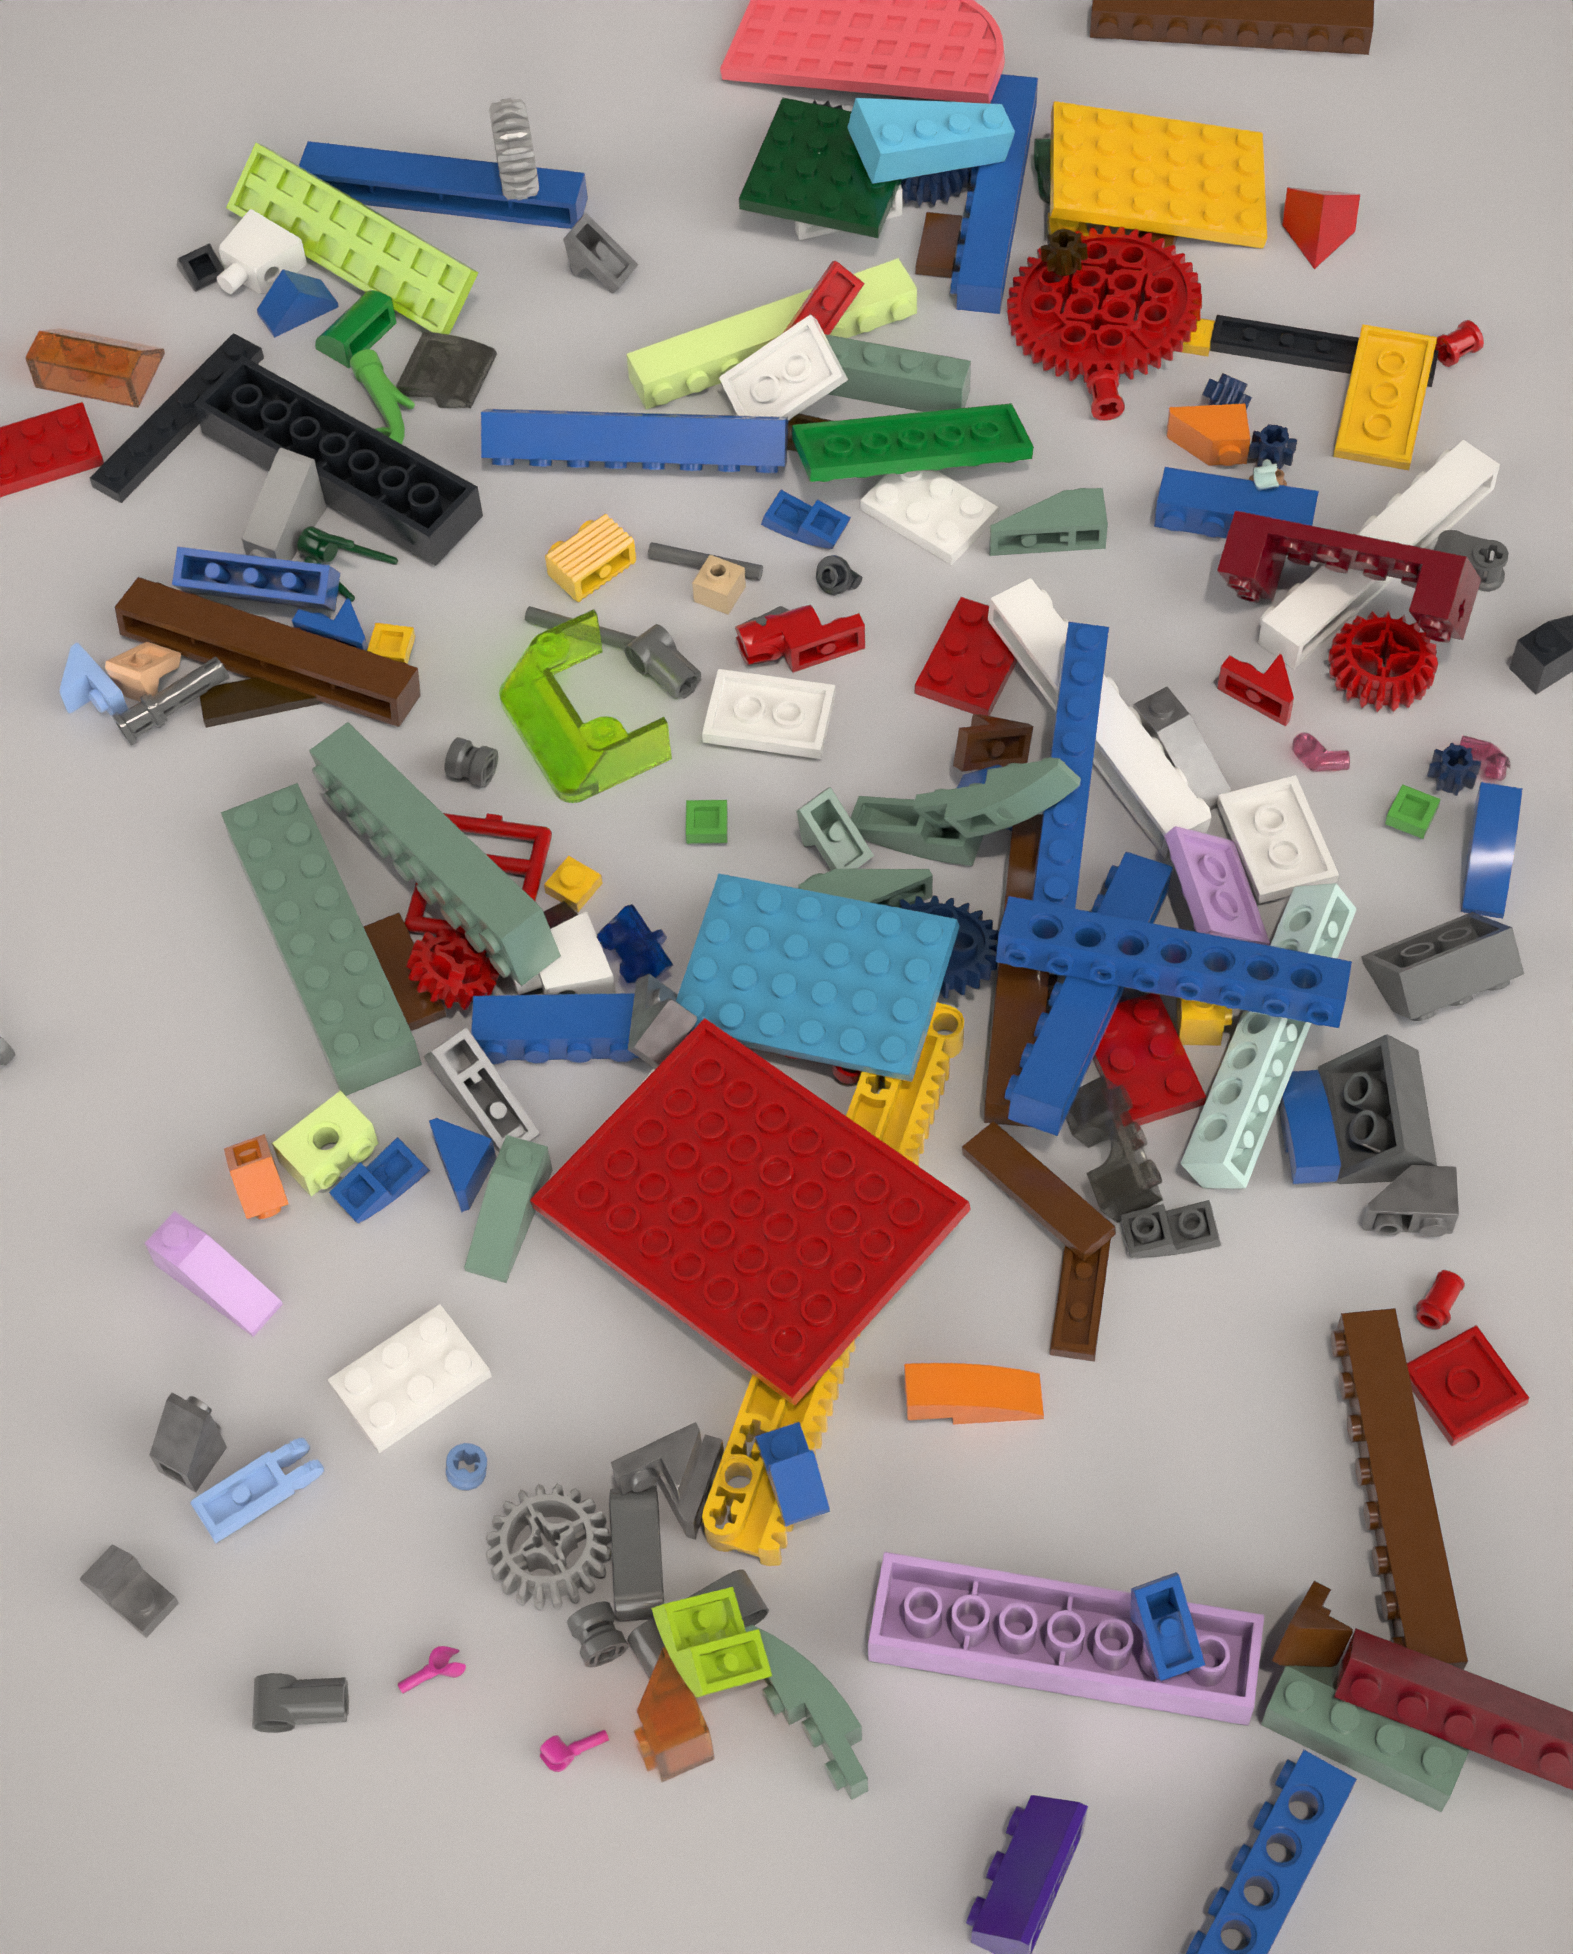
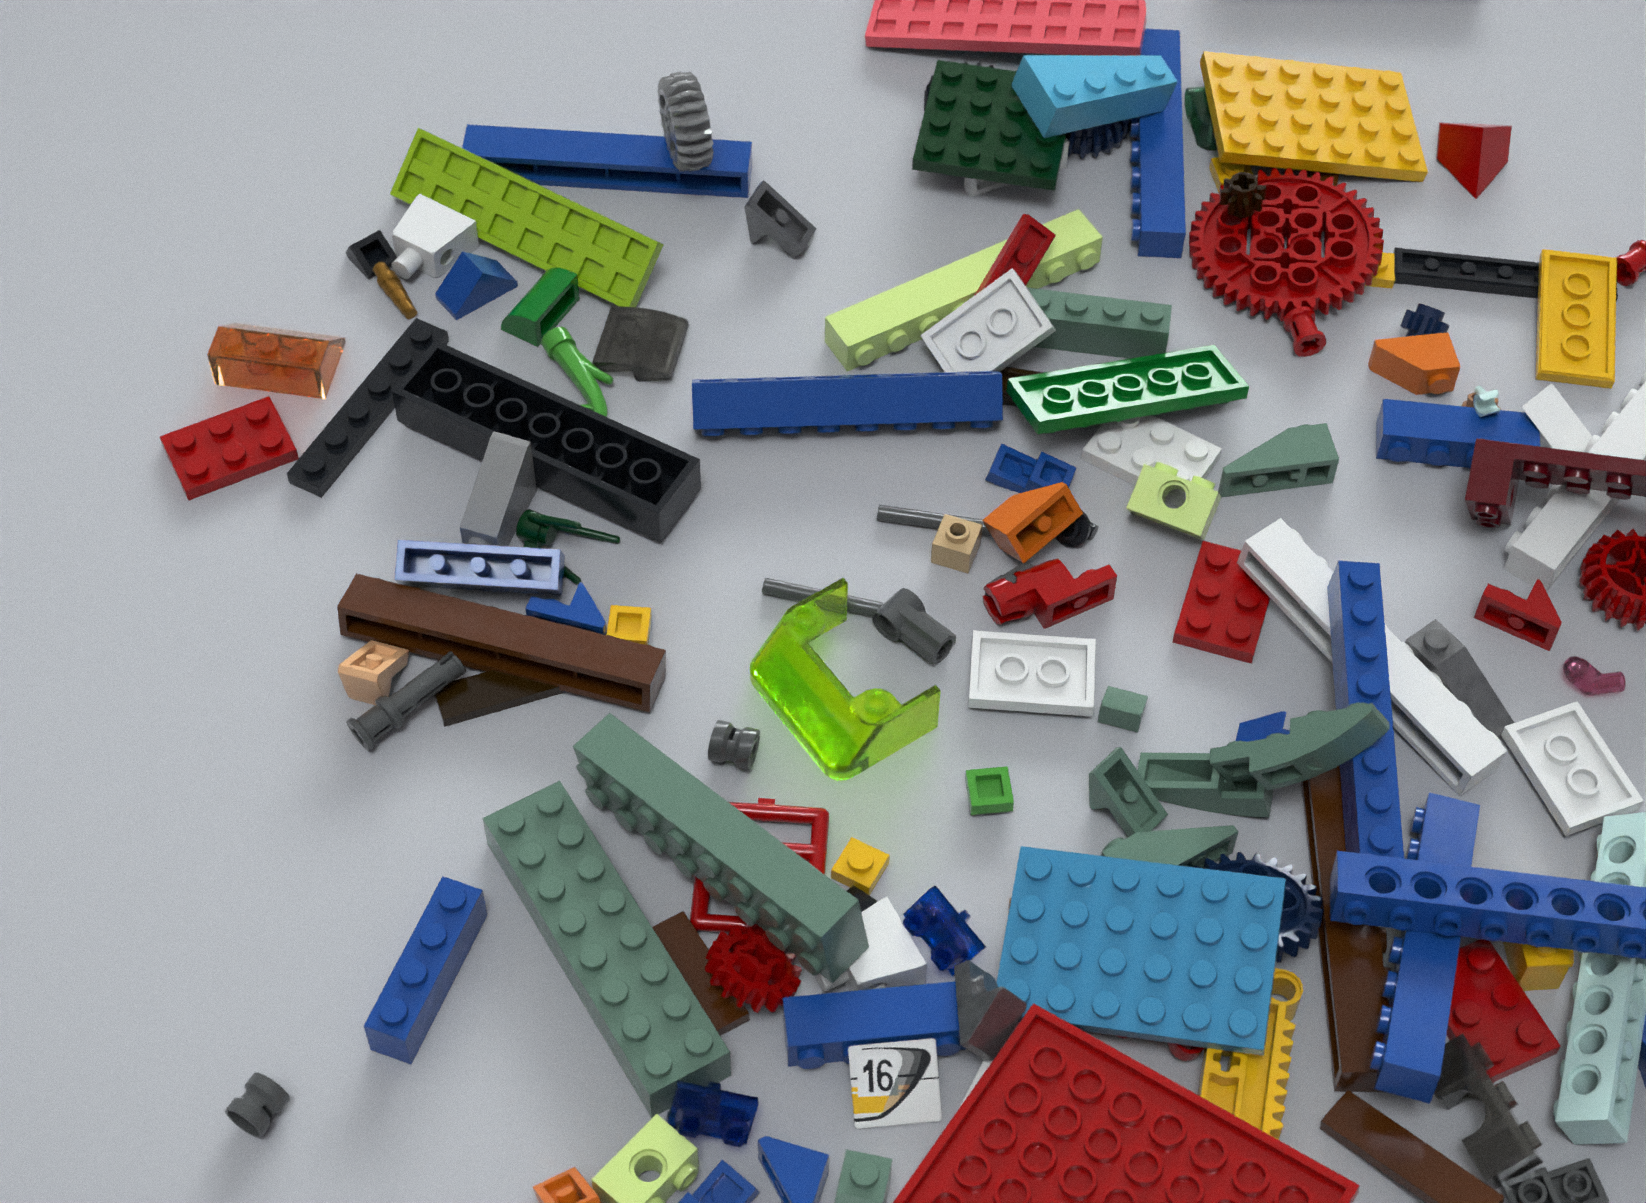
camera: 10 degrees left, 5 degrees down
light blue slope [60,642,128,715] -> none
flat silver slope [423,1027,540,1152] -> none
yellow brick [545,514,636,602] -> none
reddish brown tile [916,212,962,278] -> none
reddish brown slope [953,714,1034,772] -> none
lavender plate [1164,826,1270,945] -> none
dark blue gear [1248,424,1297,469] -> none
none -> blue brick [364,876,488,1065]
none -> pearl gold animal [373,262,417,319]
none -> clear blue hips [666,1081,759,1147]
none -> sticker [848,1038,942,1129]
none -> orange slope [982,482,1084,564]
none -> sand green slope [1098,686,1148,733]
none -> yellowish green brick [1126,462,1221,541]
none -> white sticker [1522,384,1592,452]

